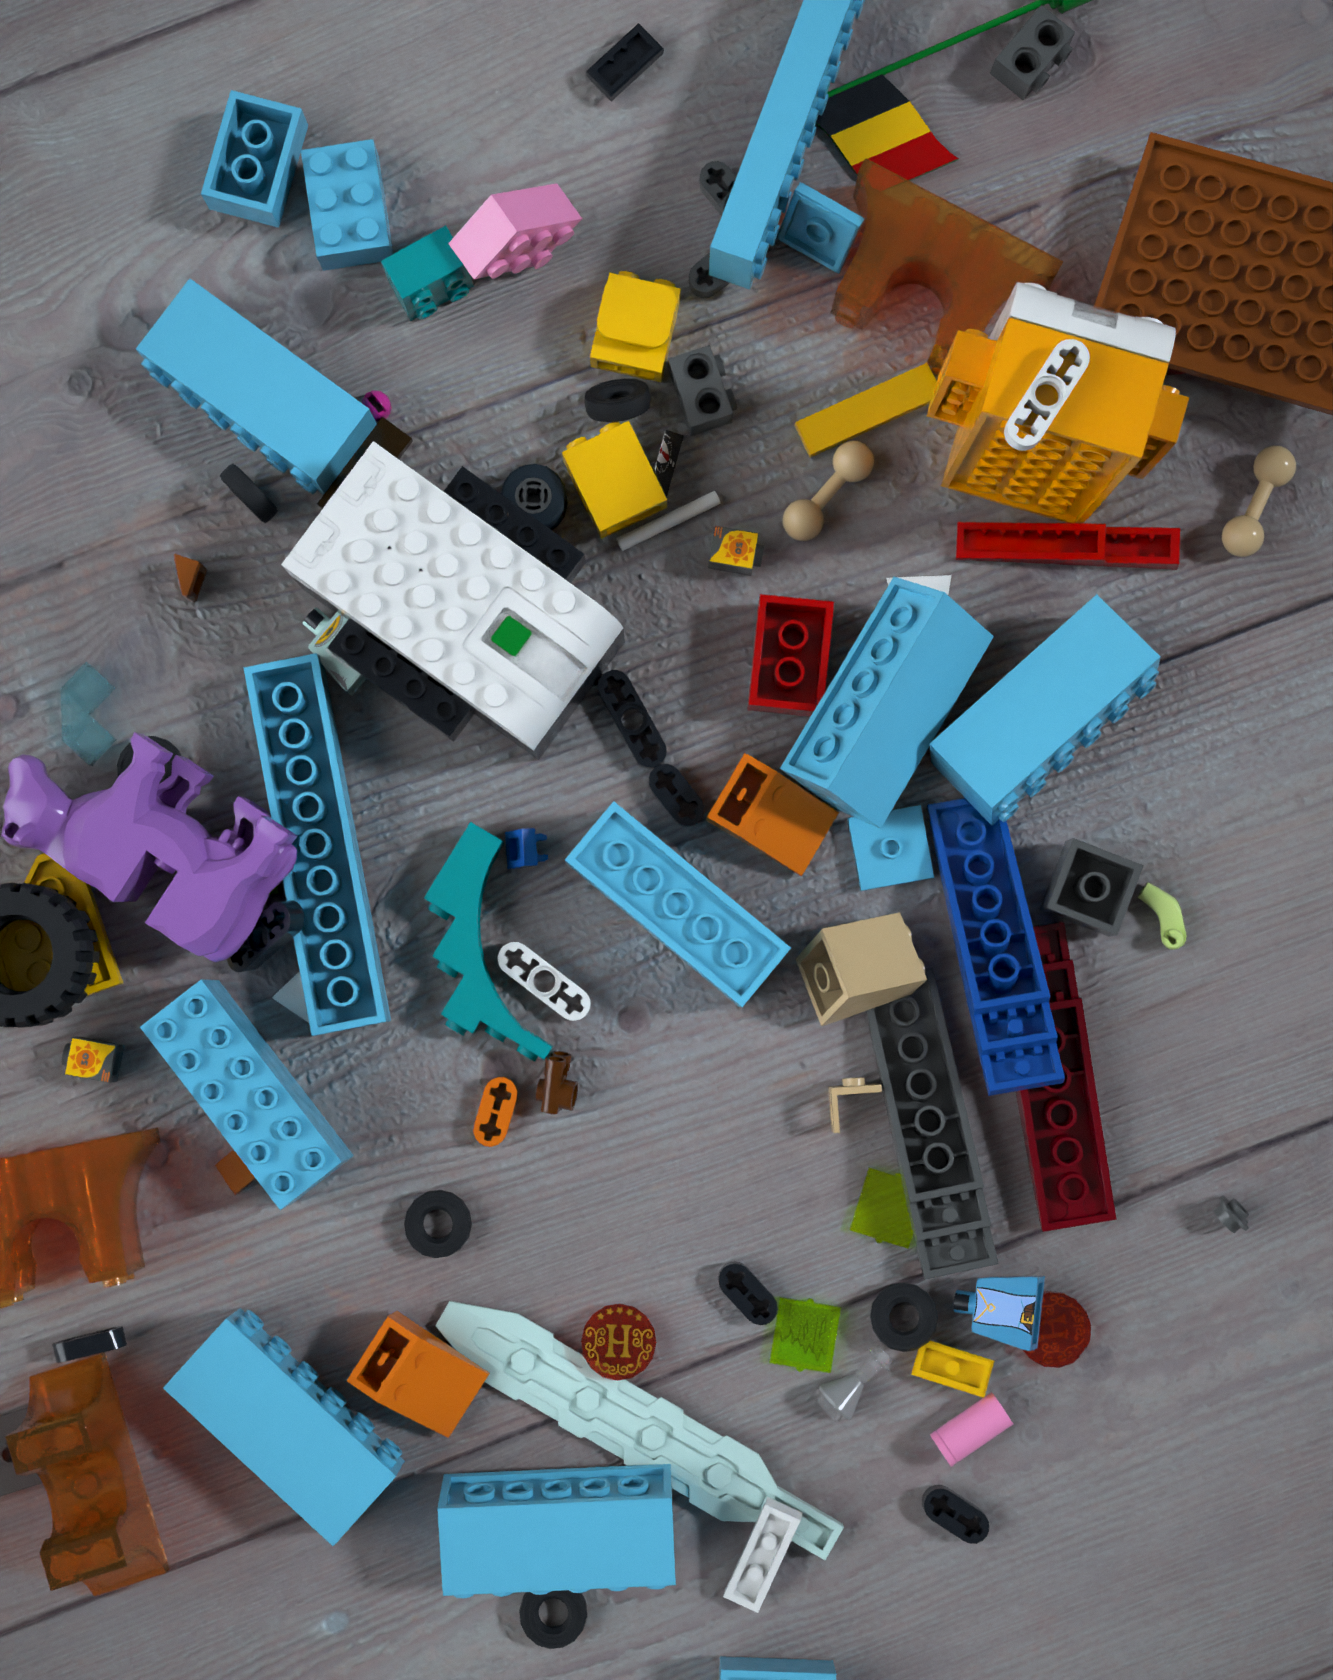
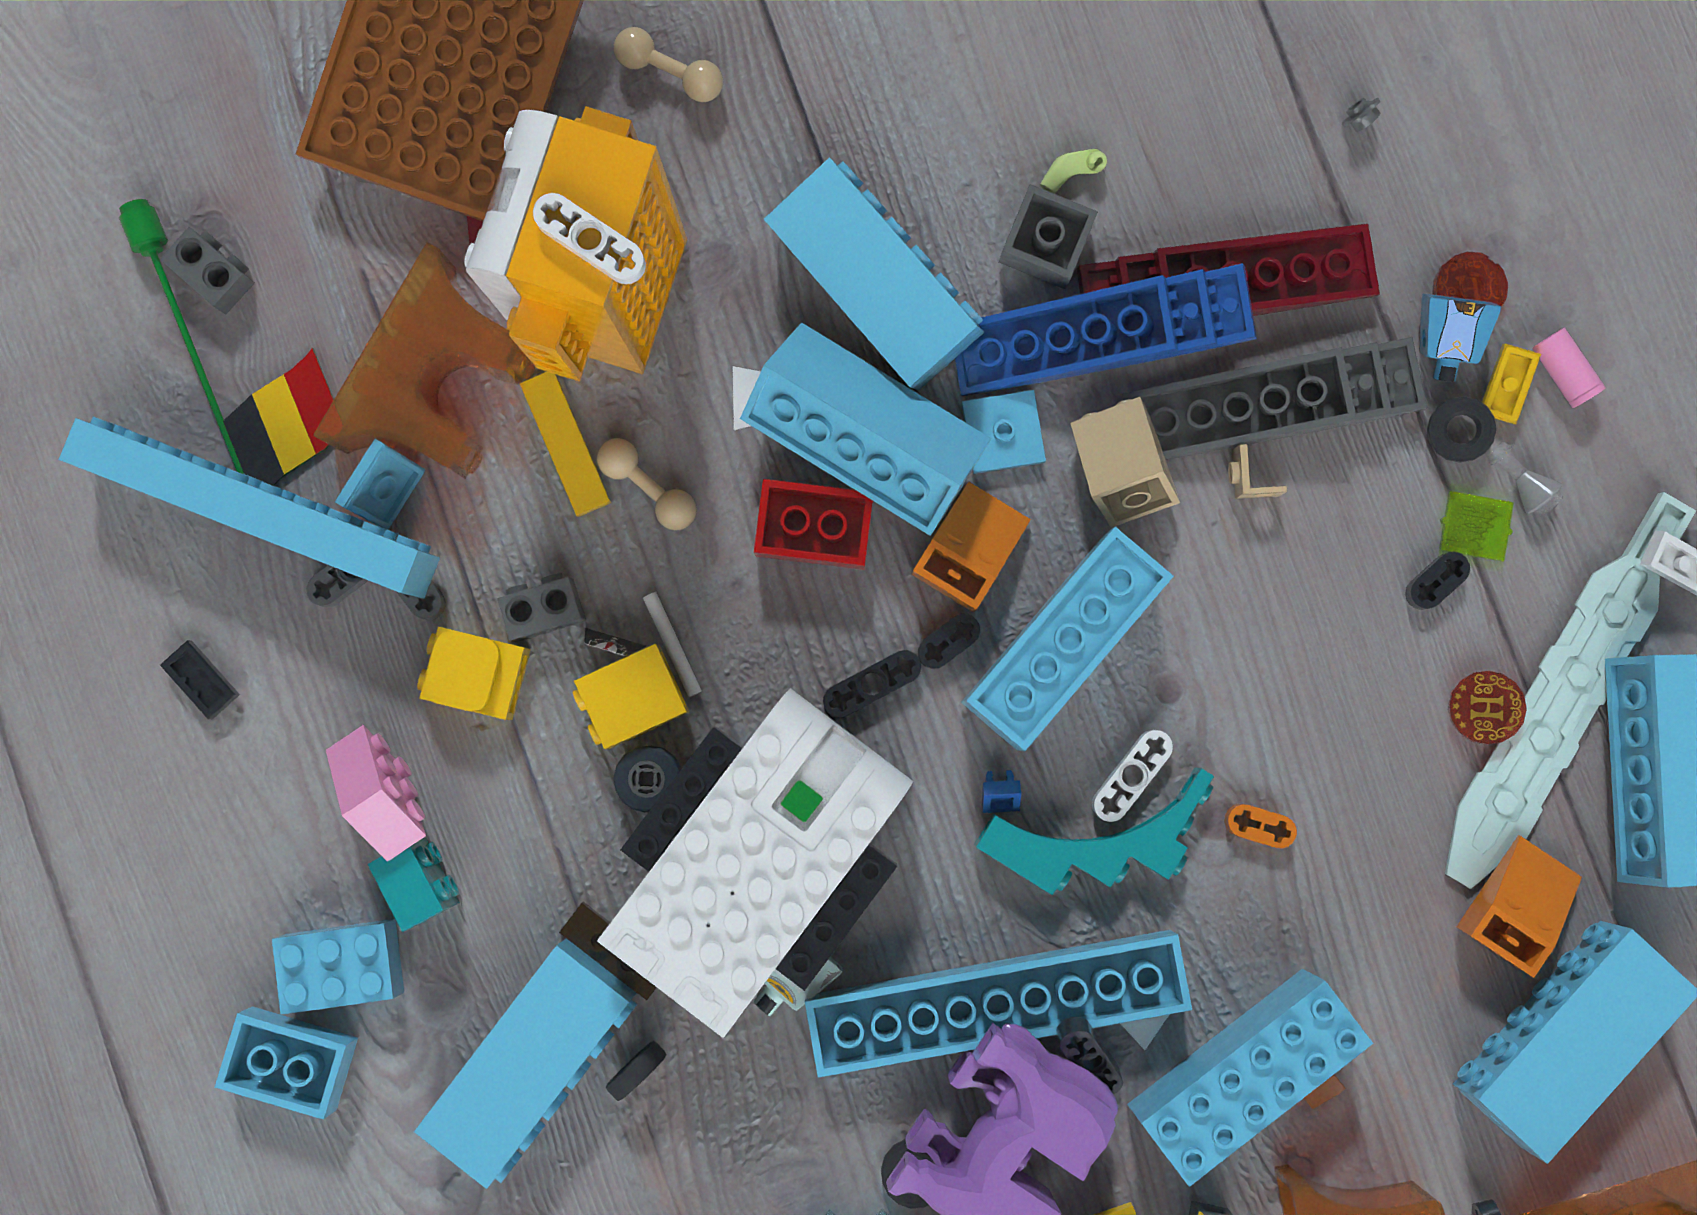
camera: 85 degrees left, 0 degrees up
dark orange slope [174,554,207,603] -> none
dark pink hinge [361,390,392,422] -> none
black tyre [404,1190,472,1258] -> none
reddish brown plate [536,1051,578,1114] -> none
black tyre [584,378,651,422] -> none
brick [708,526,764,576] -> none
clear neon green piece [849,1167,913,1249] -> none
black beam [922,1485,989,1544] -> none
red slope [956,522,1180,570] -> none

